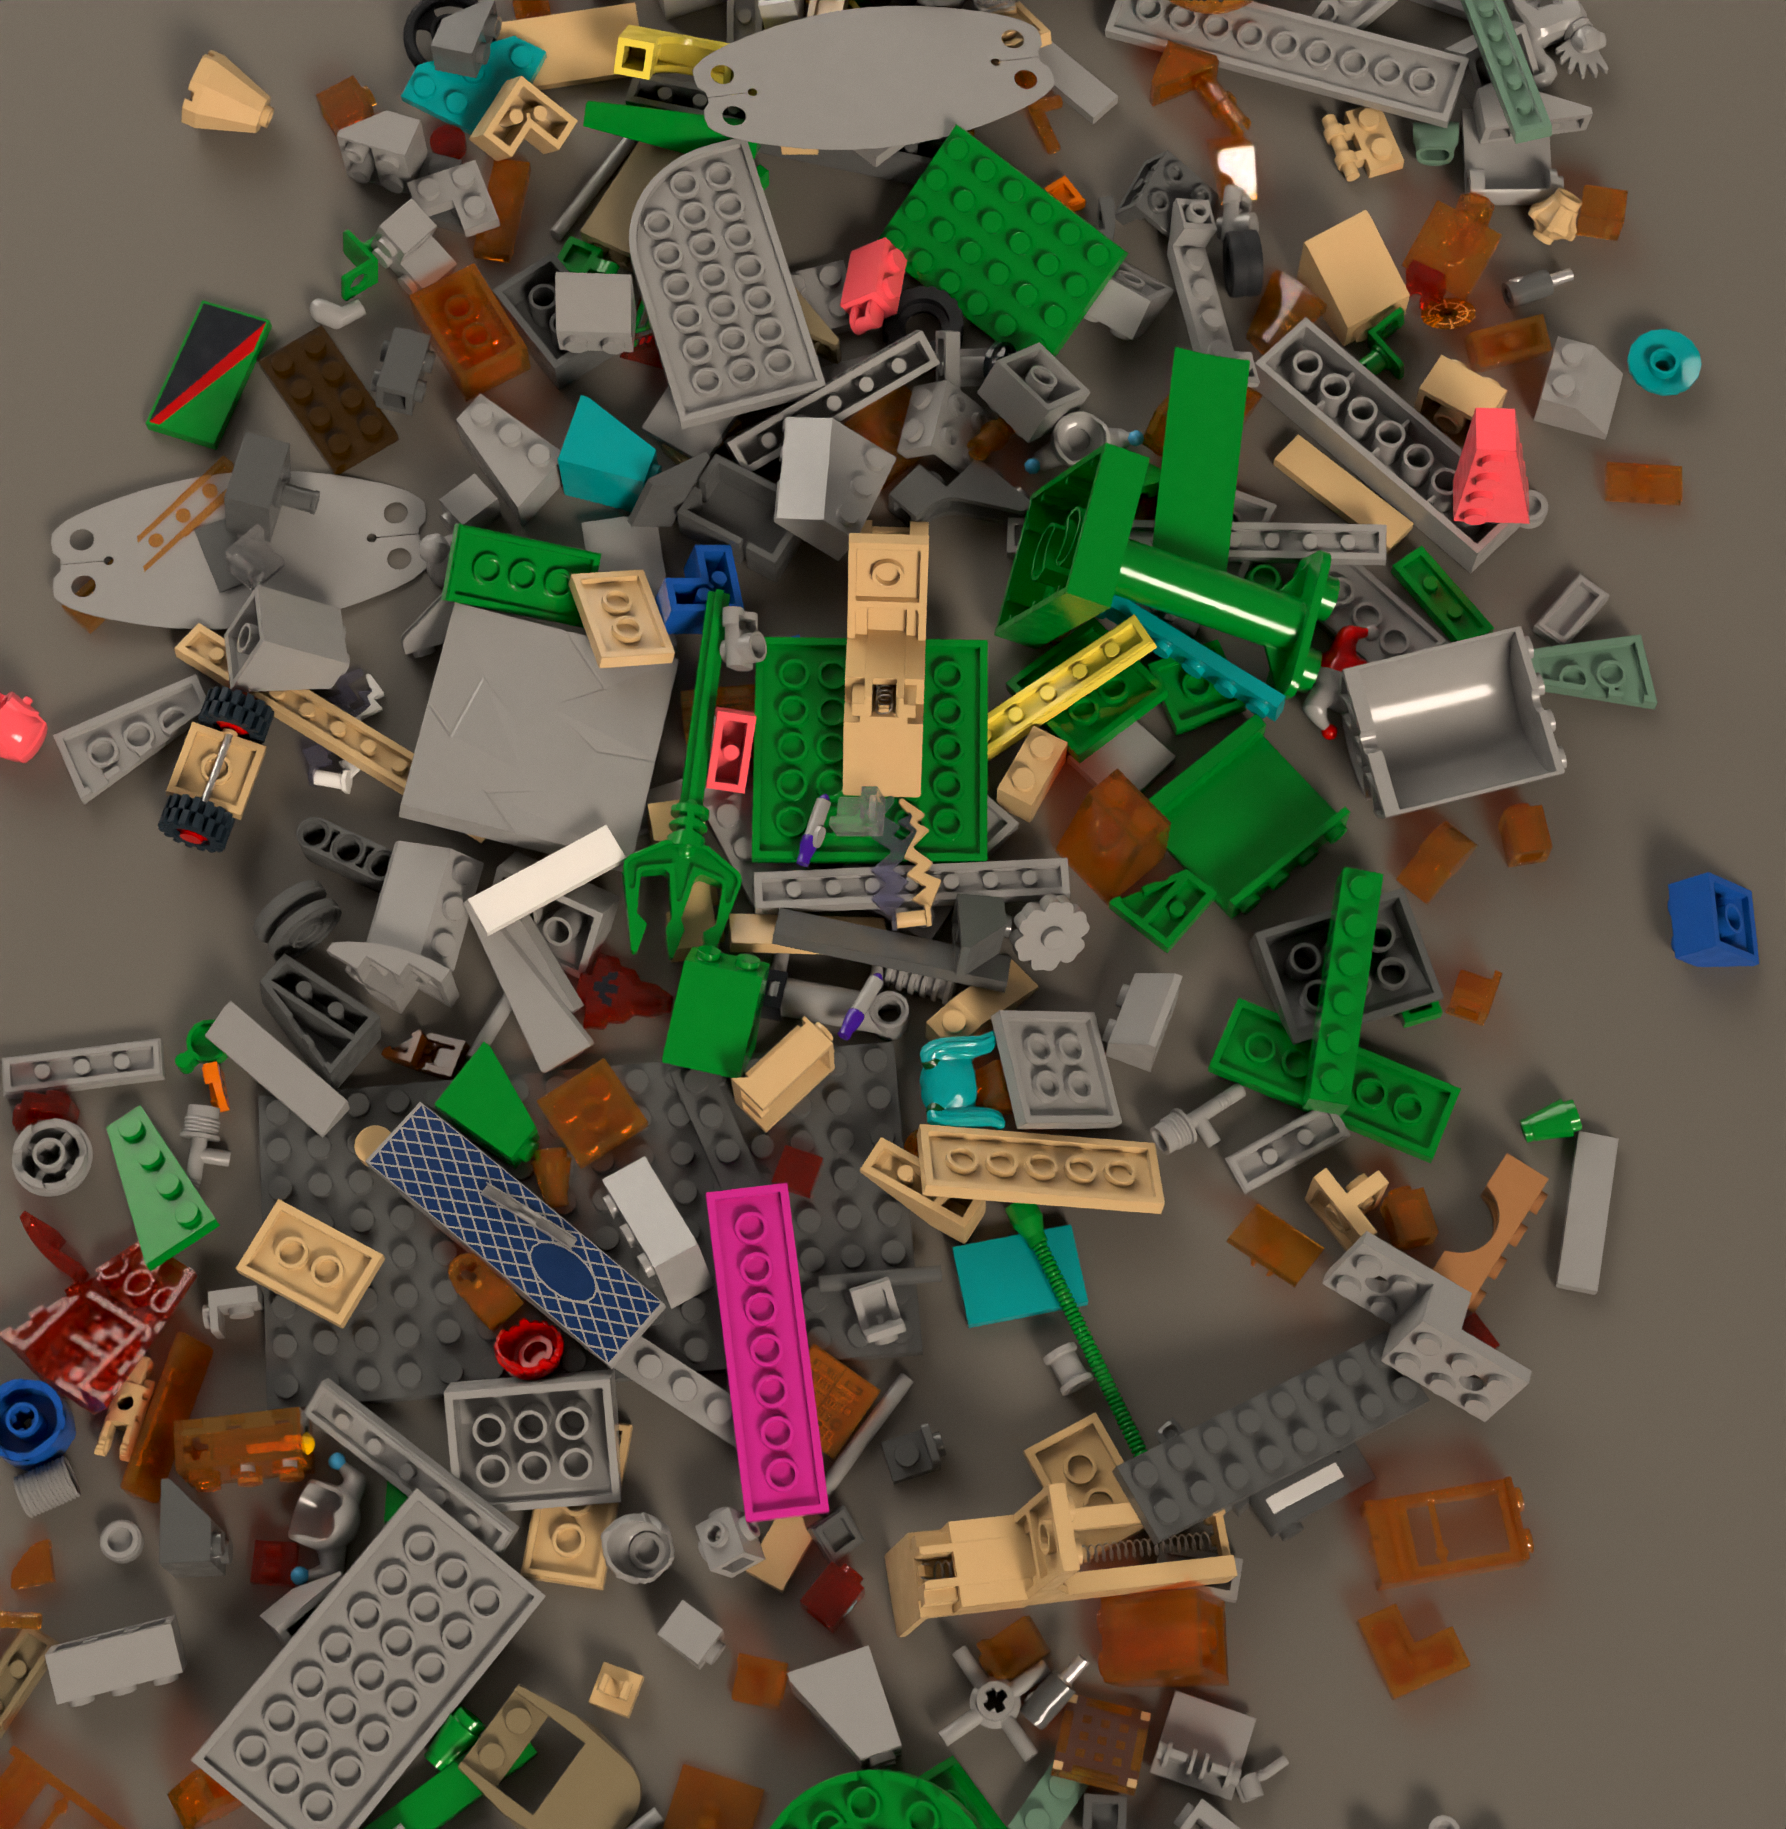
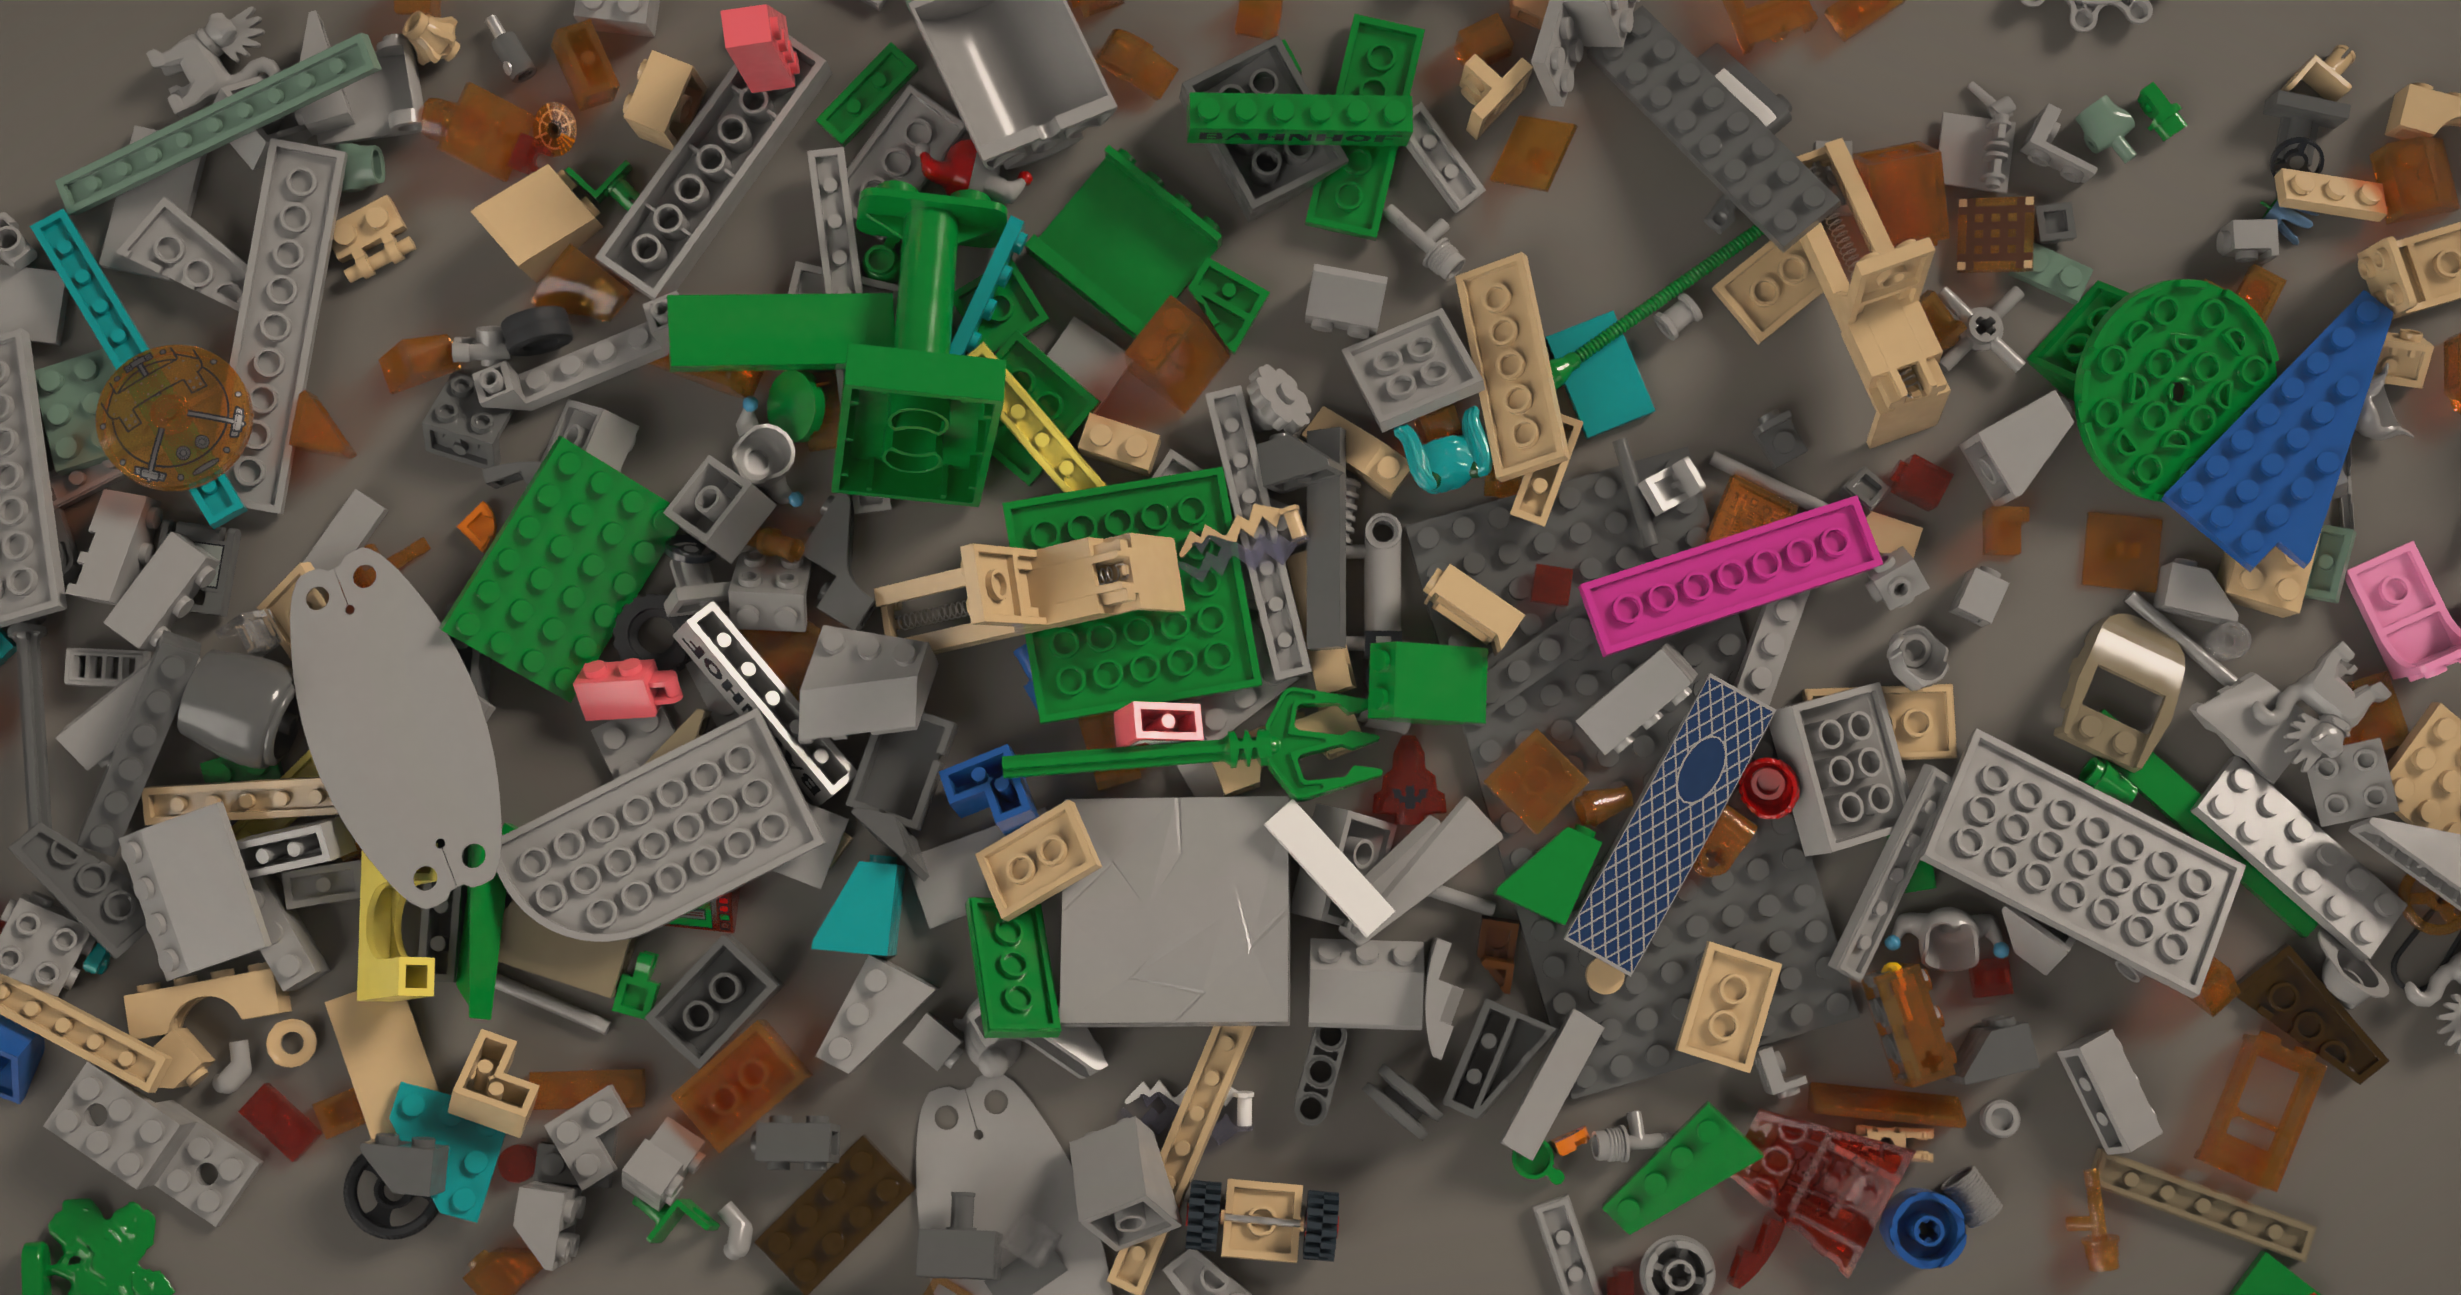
camera: 100 degrees left, 15 degrees up
clear orange tile [11,1539,56,1590] -> none
light grey piece [480,1182,577,1250] -> none
light grey slope [555,272,637,354] -> none
tan tile [589,1662,644,1718] -> none
light grey plate [720,606,767,671] -> none
light grey piece [796,794,831,867] -> none
clear panel [829,786,886,836] -> none
piece [838,973,883,1040] -> none
dark grey piece [1020,1653,1089,1730] -> none
clear orange pin [1195,73,1251,137] -> none
tan tile [1273,434,1414,554] -> none

